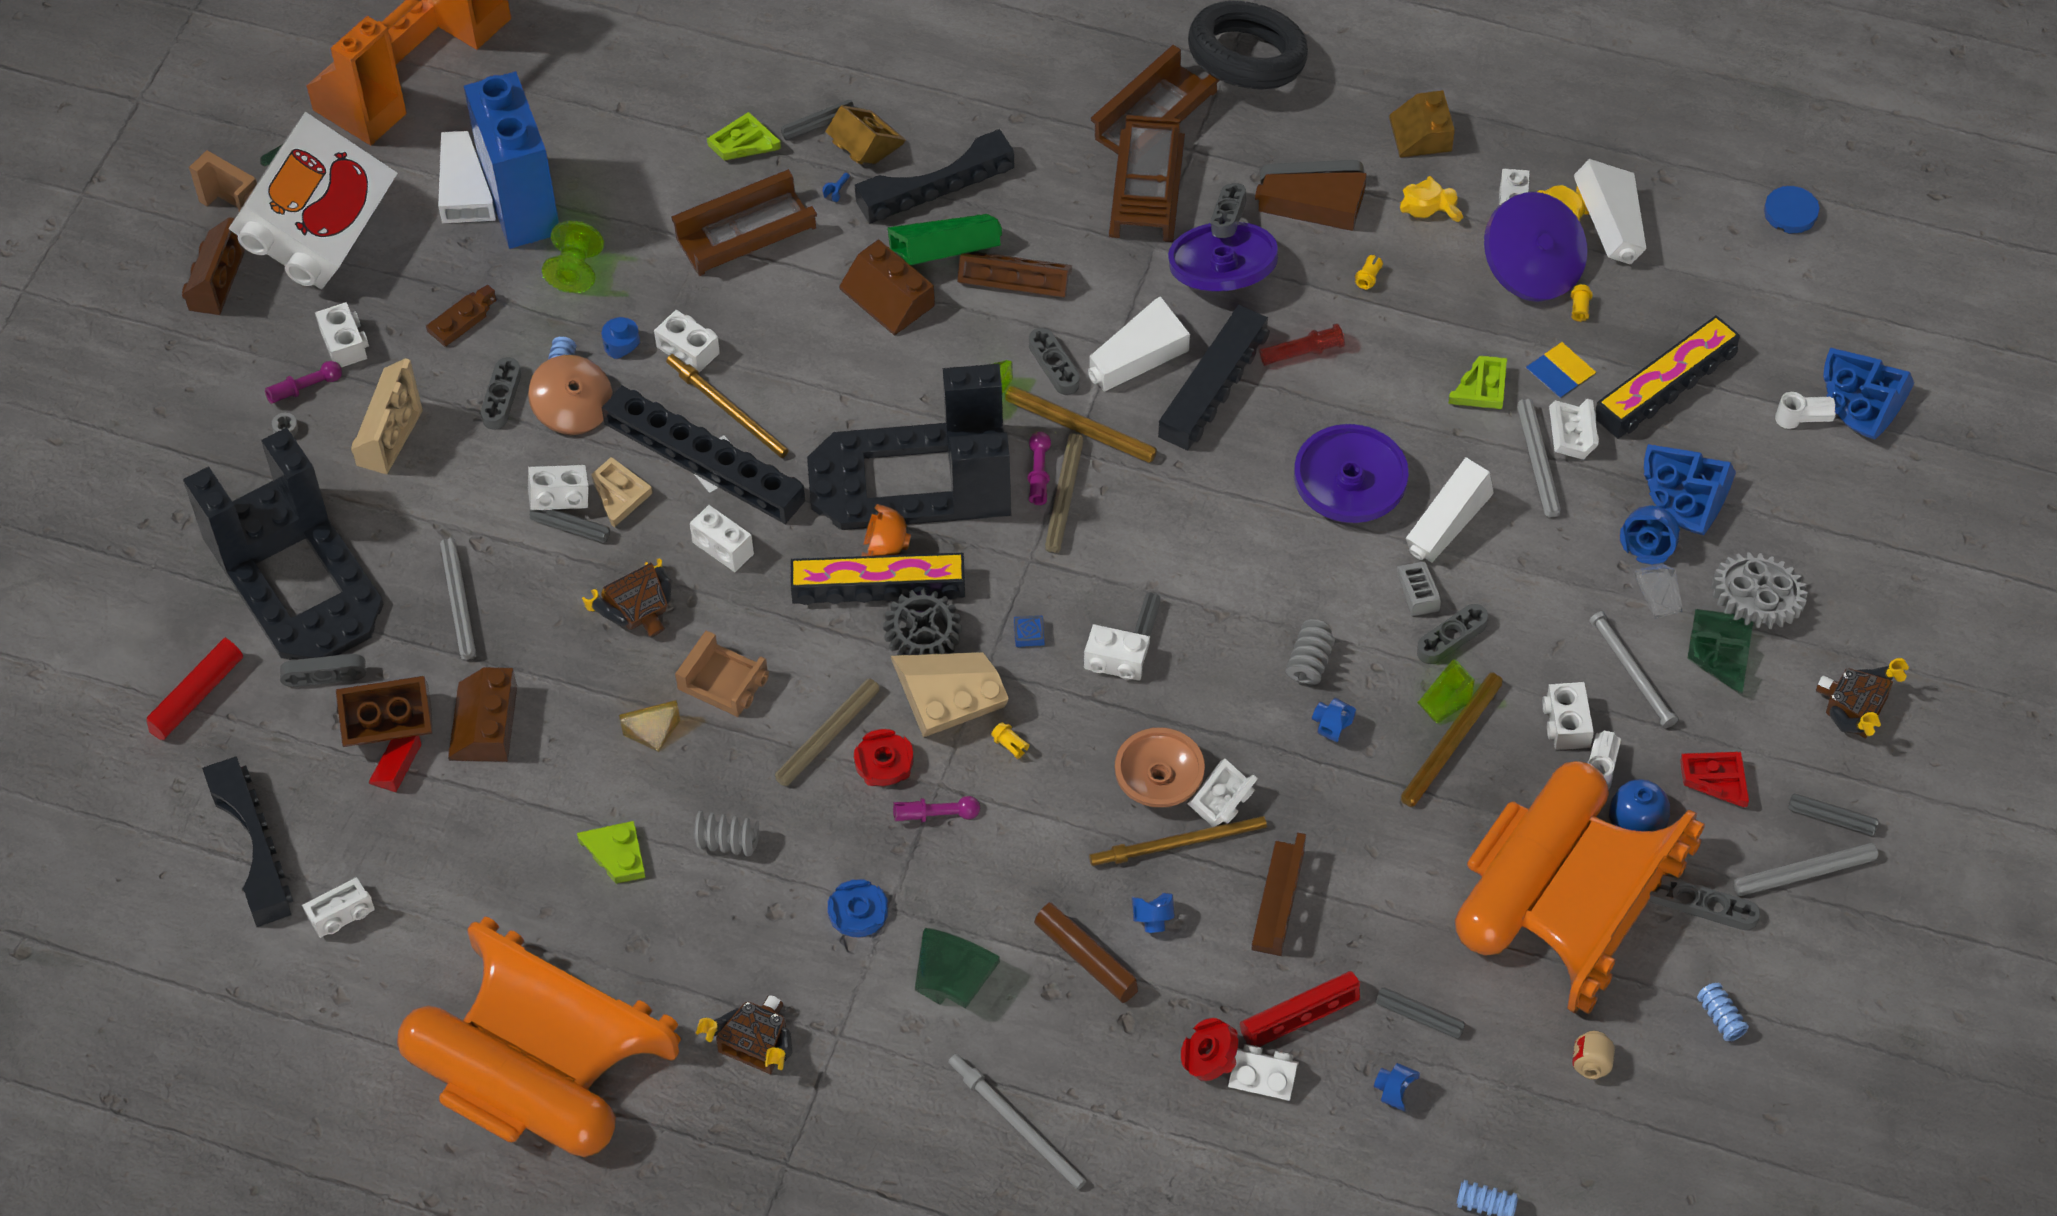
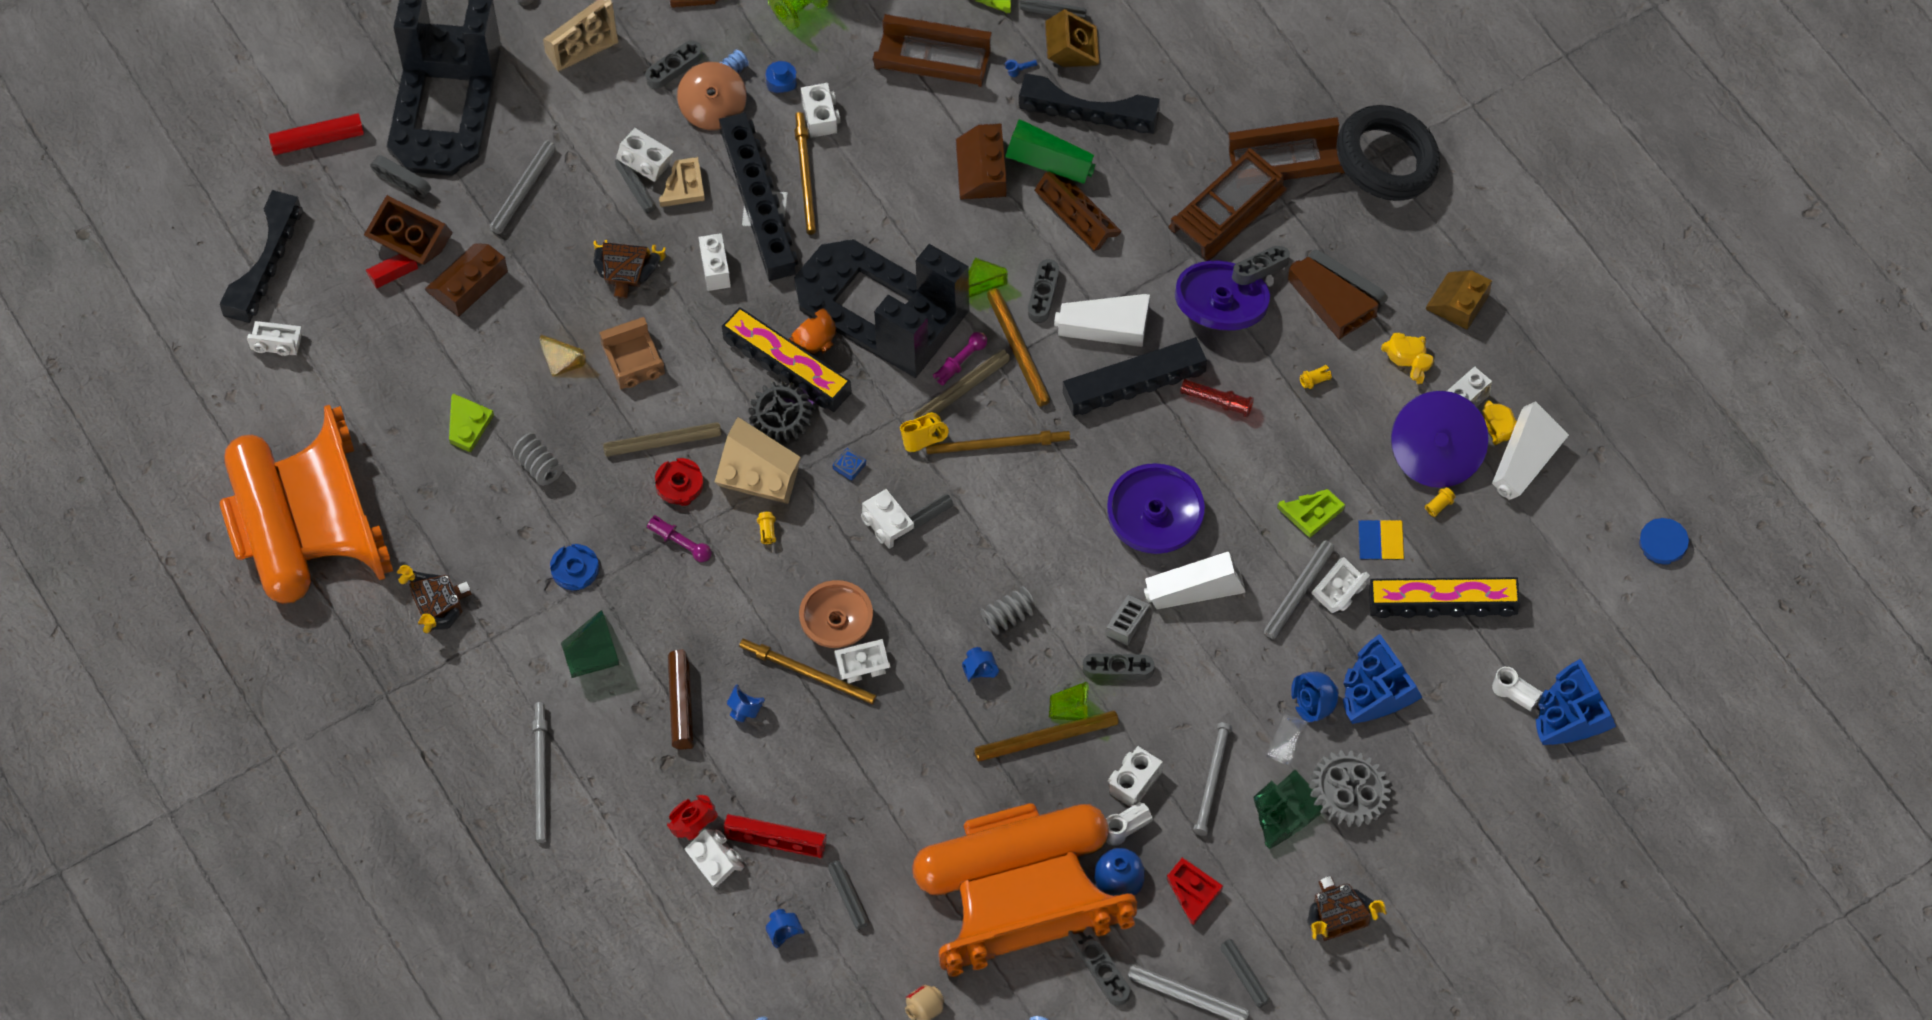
camera: 40 degrees right, 5 degrees up
reddish brown fence [1251,832,1306,956] -> none
none -> yellow piece [900,412,949,452]
none -> pearl gold bar [926,430,1070,454]

